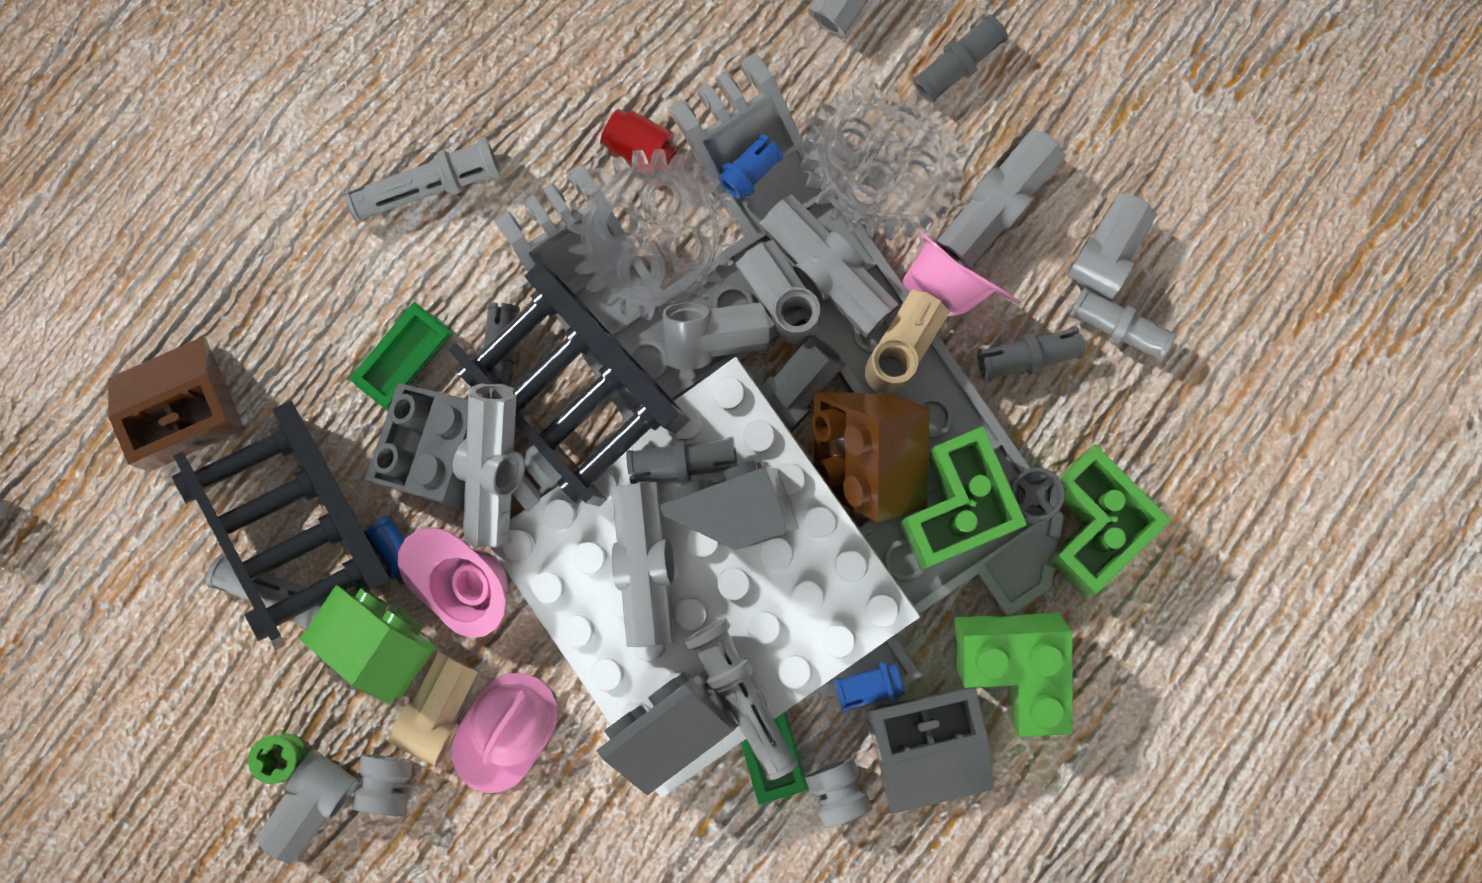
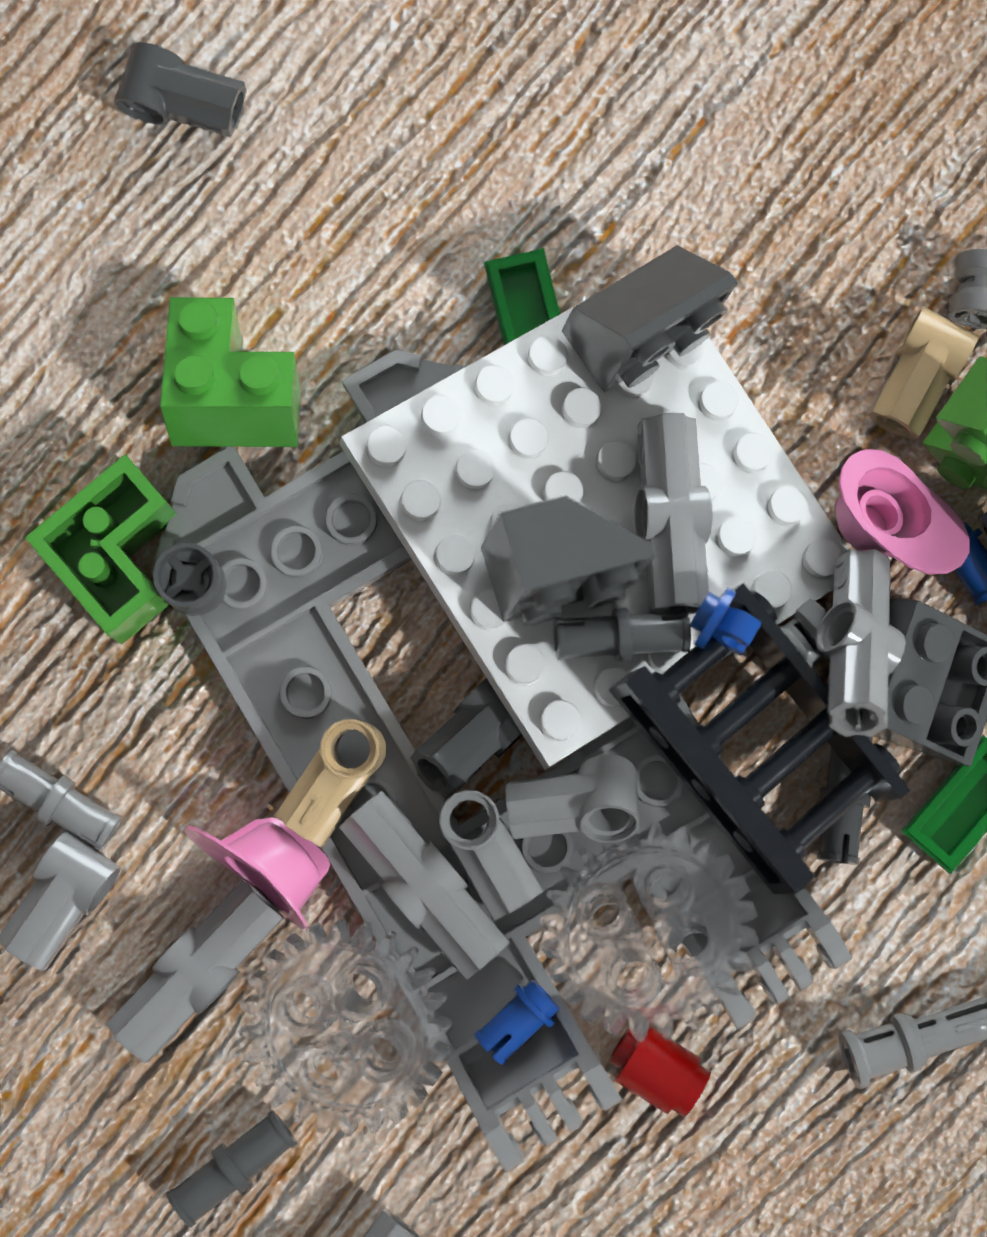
camera: 175 degrees left, 0 degrees up
bright pink piece [451,673,557,793] -> none
light grey pin [684,618,798,780] -> none
light grey wheel [805,758,873,828] -> none
reddish brown slope [812,391,930,522] -> none
blue pin [834,661,904,712] -> none
dark grey slope [866,687,994,814] -> none
bright green brick [900,426,1027,571] -> none
dark grey pin [977,326,1085,382] -> none
none -> blue plate [689,587,762,655]

